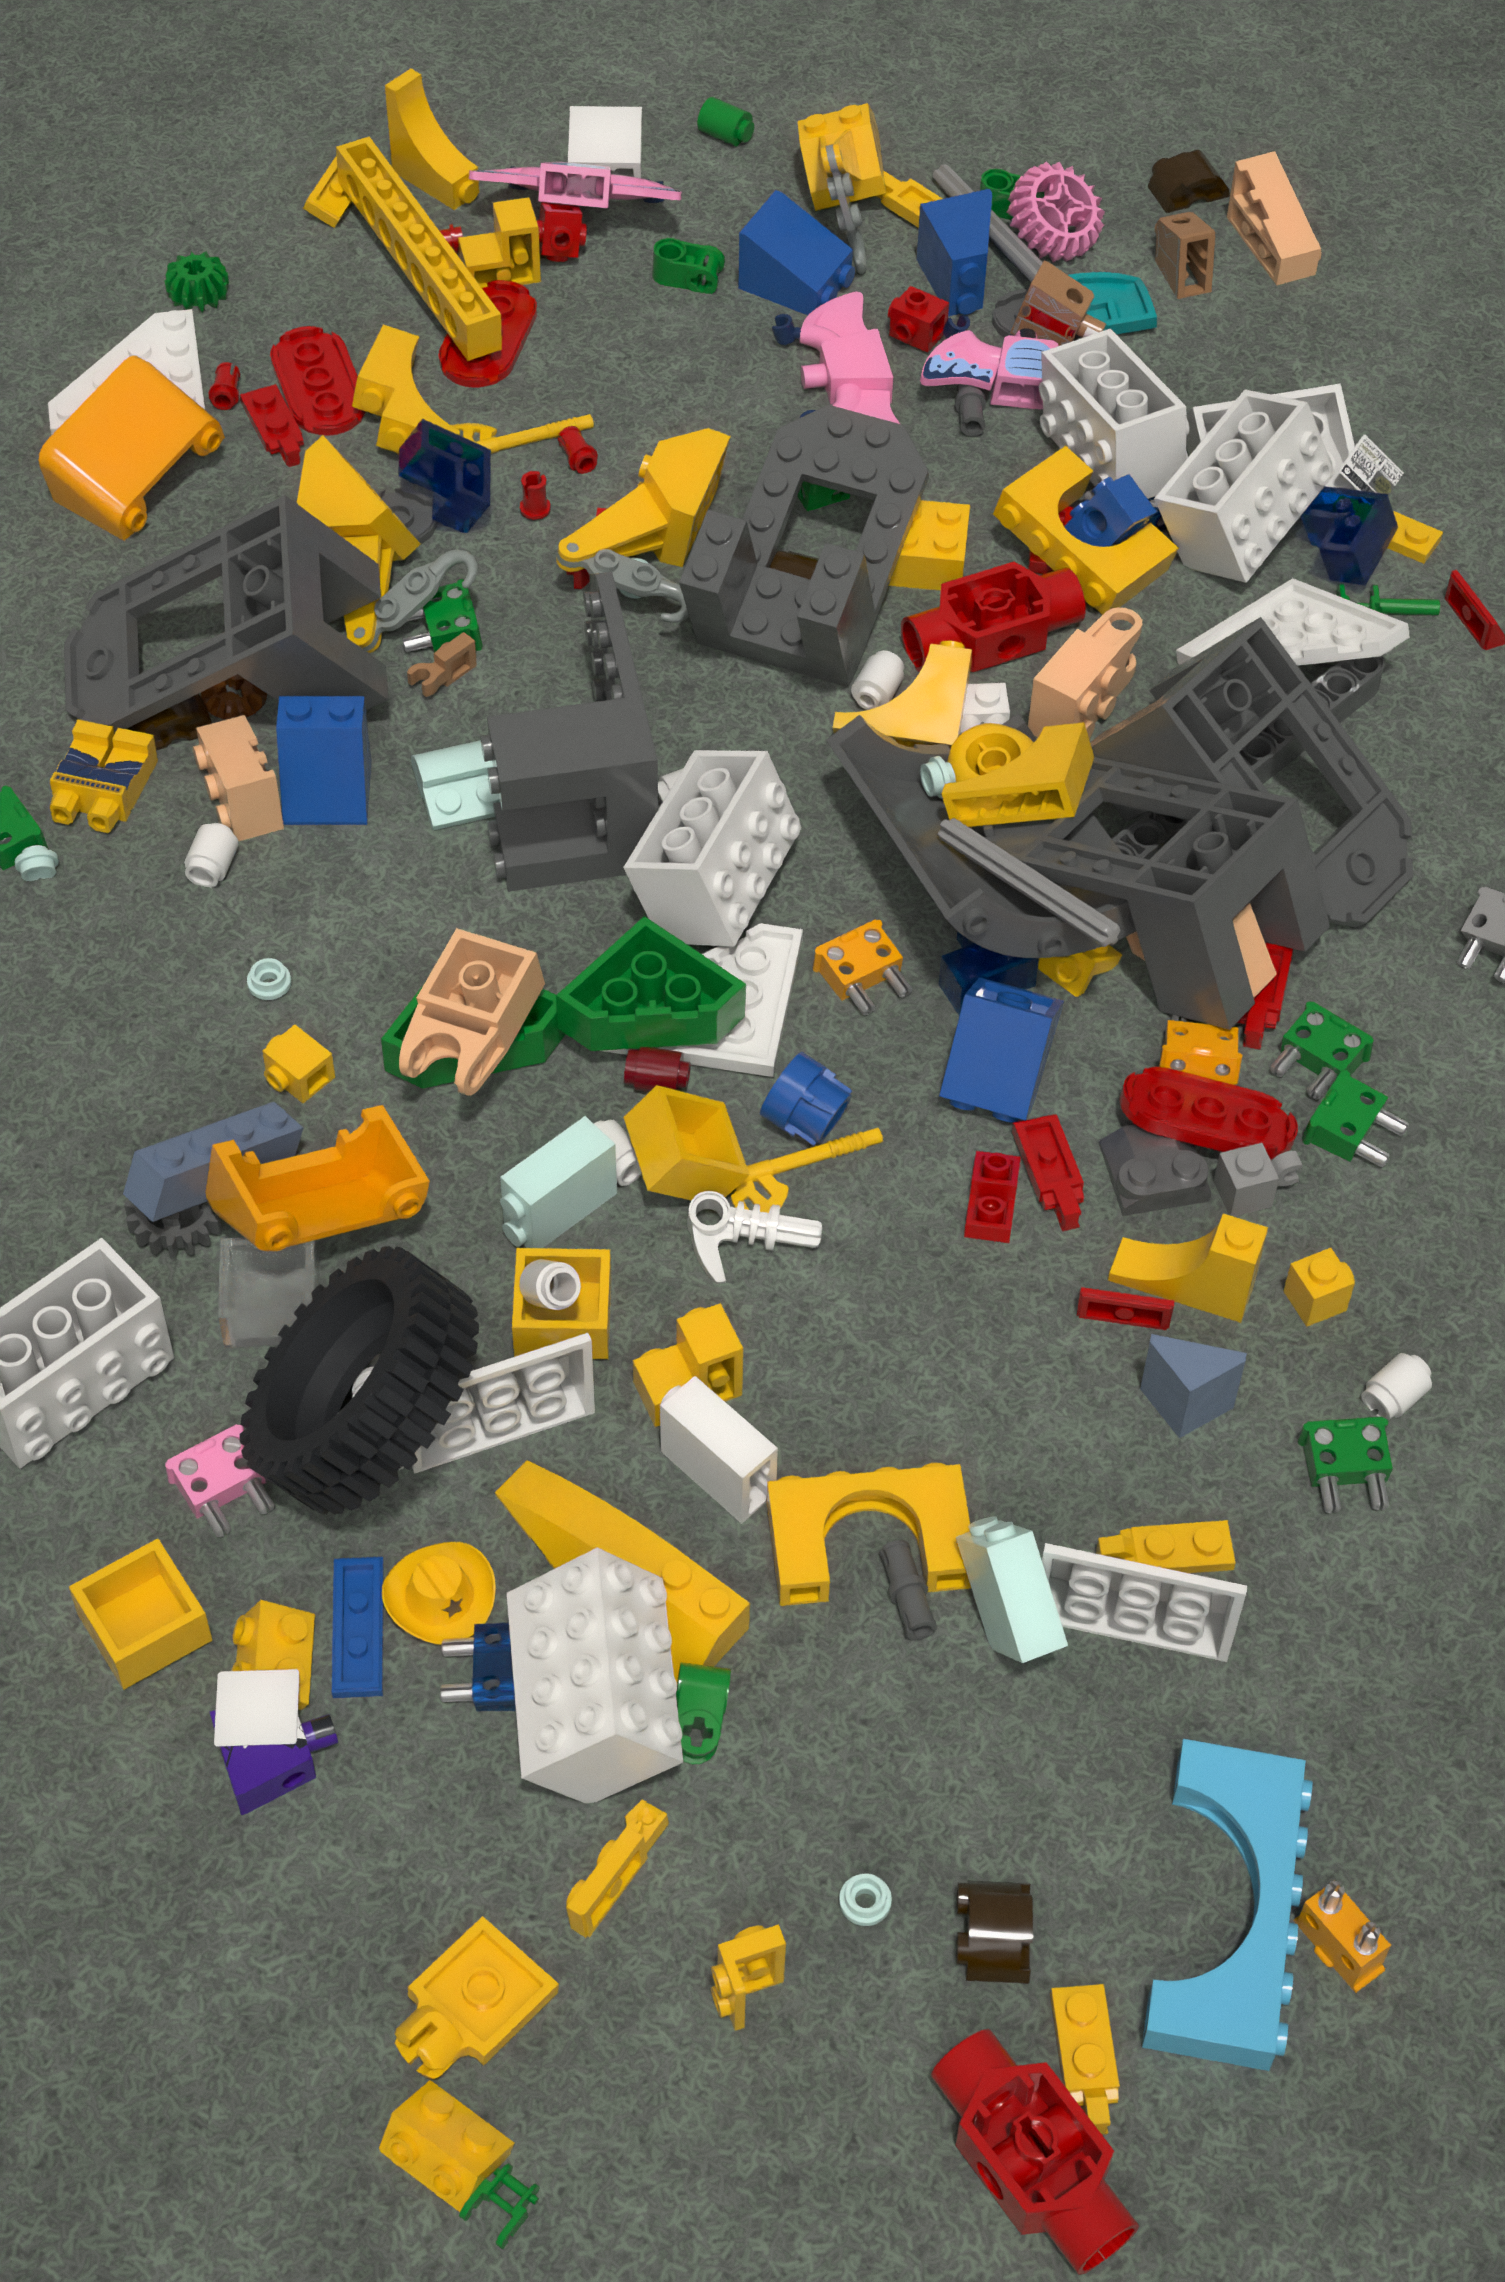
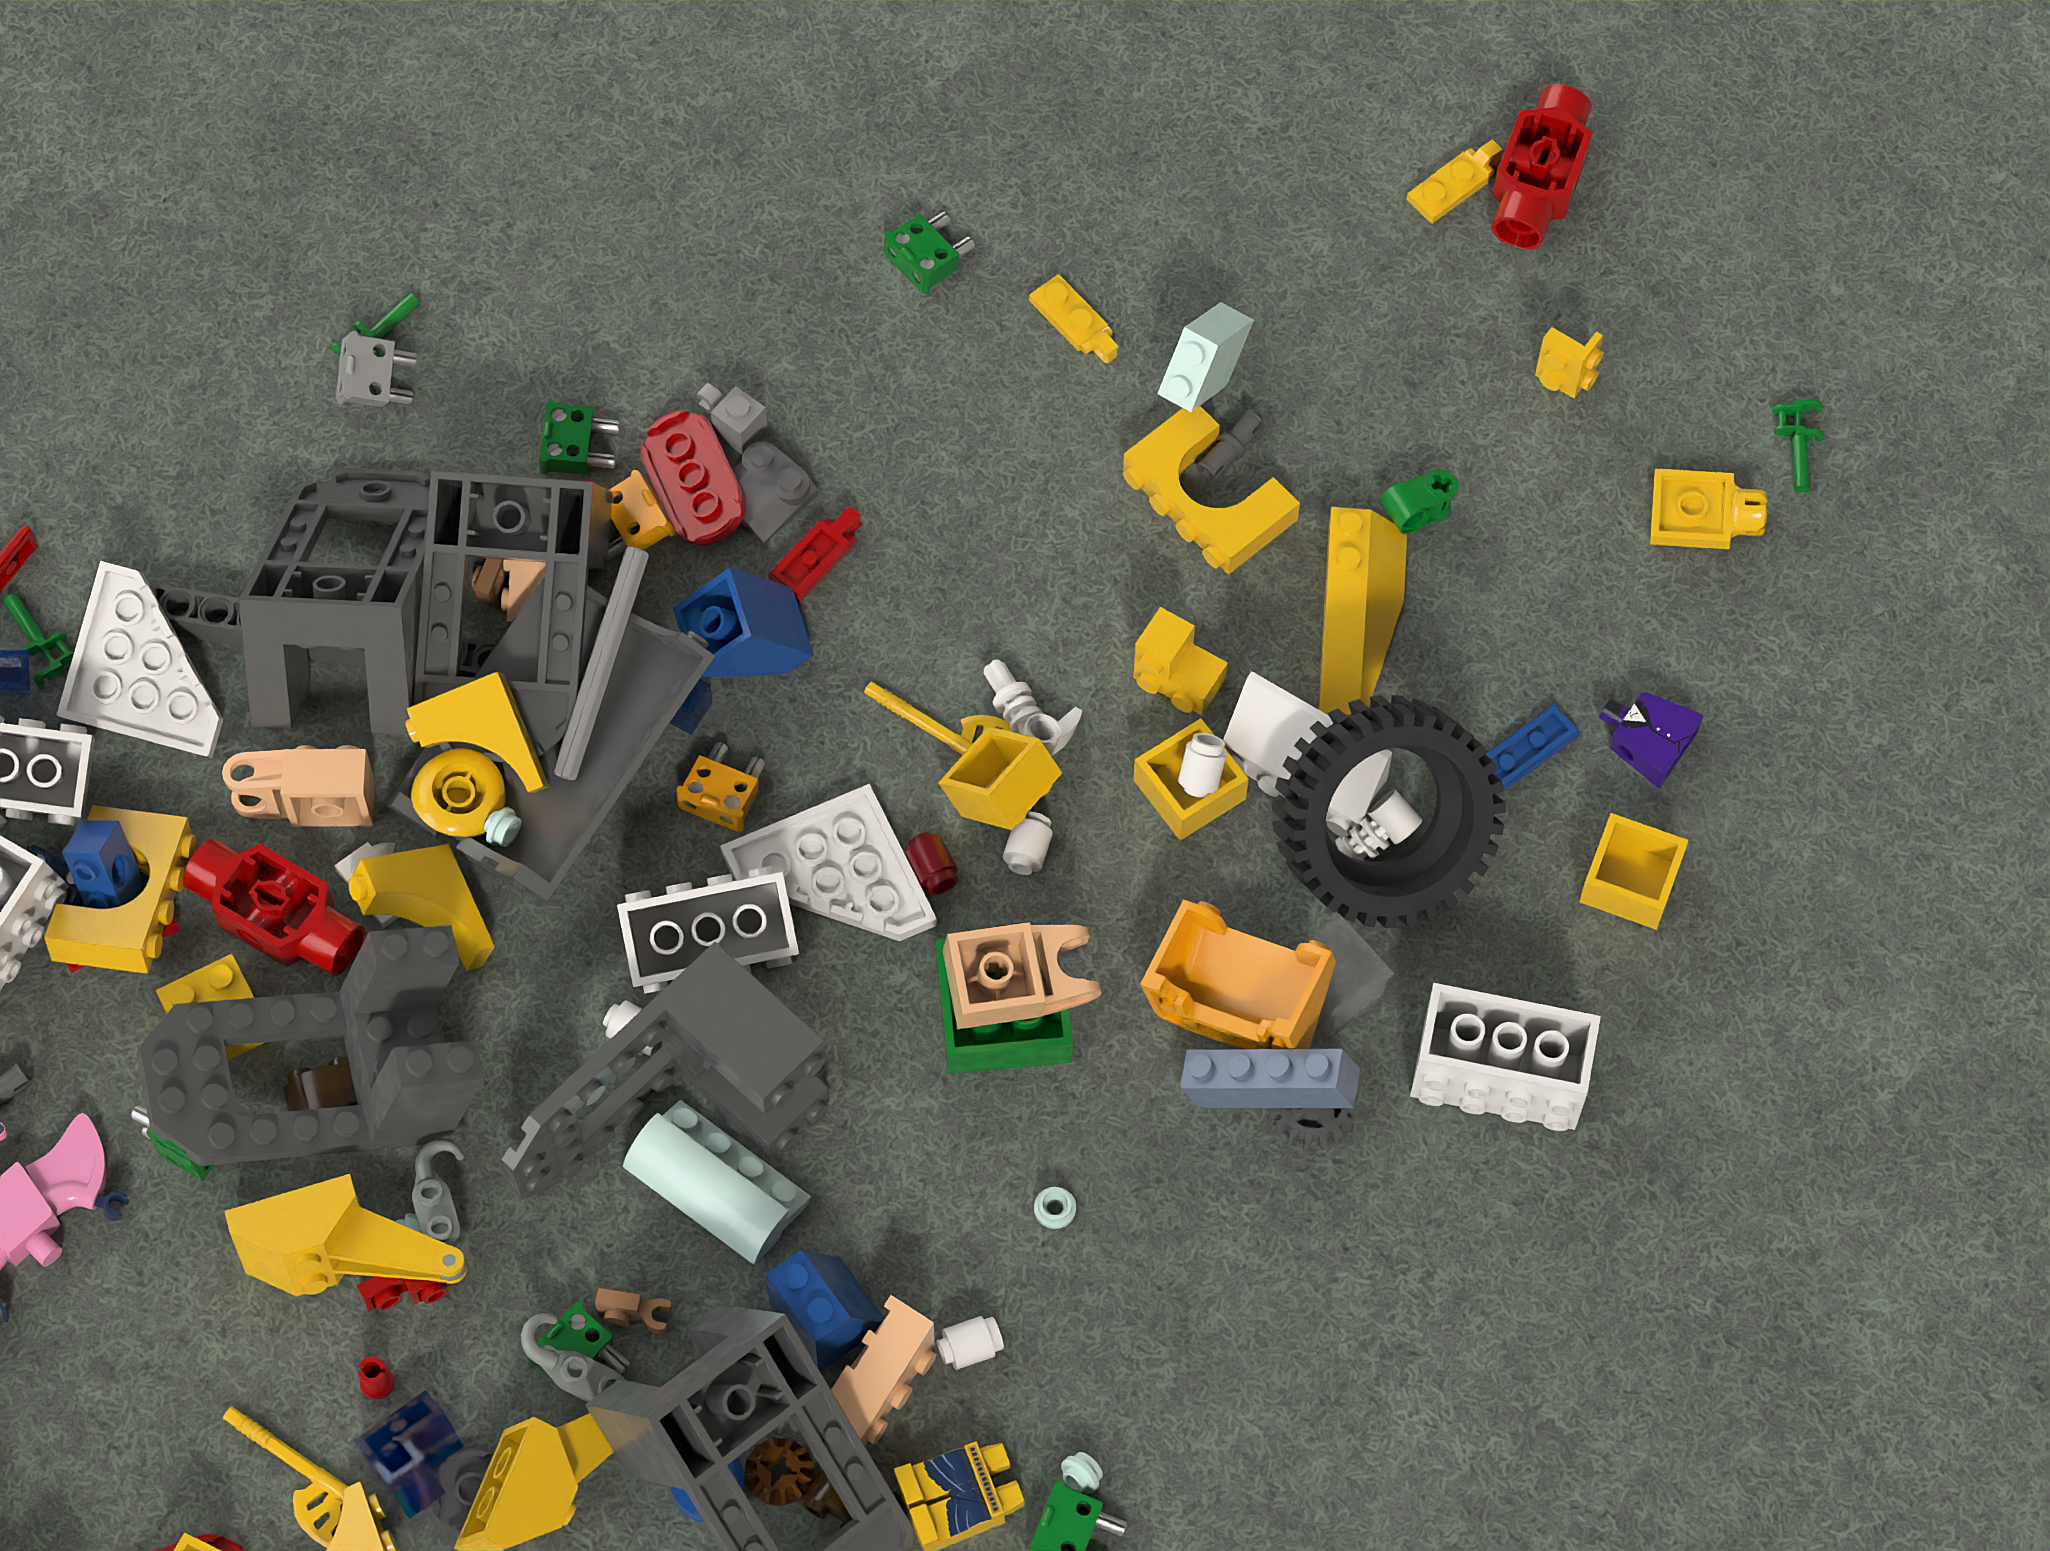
camera: 125 degrees left, 10 degrees up
bright pink piece [165,1424,275,1537] -> none
white sticker [214,1669,299,1746] -> none
yellow bracket [231,1600,315,1710] -> none
yellow brick [262,1025,335,1103] -> none
yellow bracket [379,2080,515,2212] -> none
yellow hat [382,1542,496,1645] -> none
clear blue piece [440,1622,516,1711] -> none
light aqua brick [500,1116,617,1248] -> none
white brick [507,1547,683,1803] -> none
green brick [556,916,746,1051] -> none
red pin [557,426,598,474] -> none
yellow hinge [566,1799,669,1938] -> none
white brick [660,1376,778,1524] -> none
blue piece [760,1052,852,1146] -> none
light aqua plate [839,1874,892,1926] -> none
dark brown cylinder [956,1880,1033,1984] -> none
red slope [964,1151,1021,1243] -> none
white slope [1042,1543,1247,1662] -> none
red slope [1077,1287,1175,1330] -> none
yellow arch [1108,1213,1268,1323] -> none
sand blue slope [1140,1334,1247,1438] -> none
medium azure arch [1142,1739,1313,2071] -> none
yellow brick [1283,1248,1355,1327] -> none
light orange piece [1293,1880,1391,1993] -> none
green piece [1302,1070,1409,1167] -> none
white brick [1361,1353,1432,1421] -> none

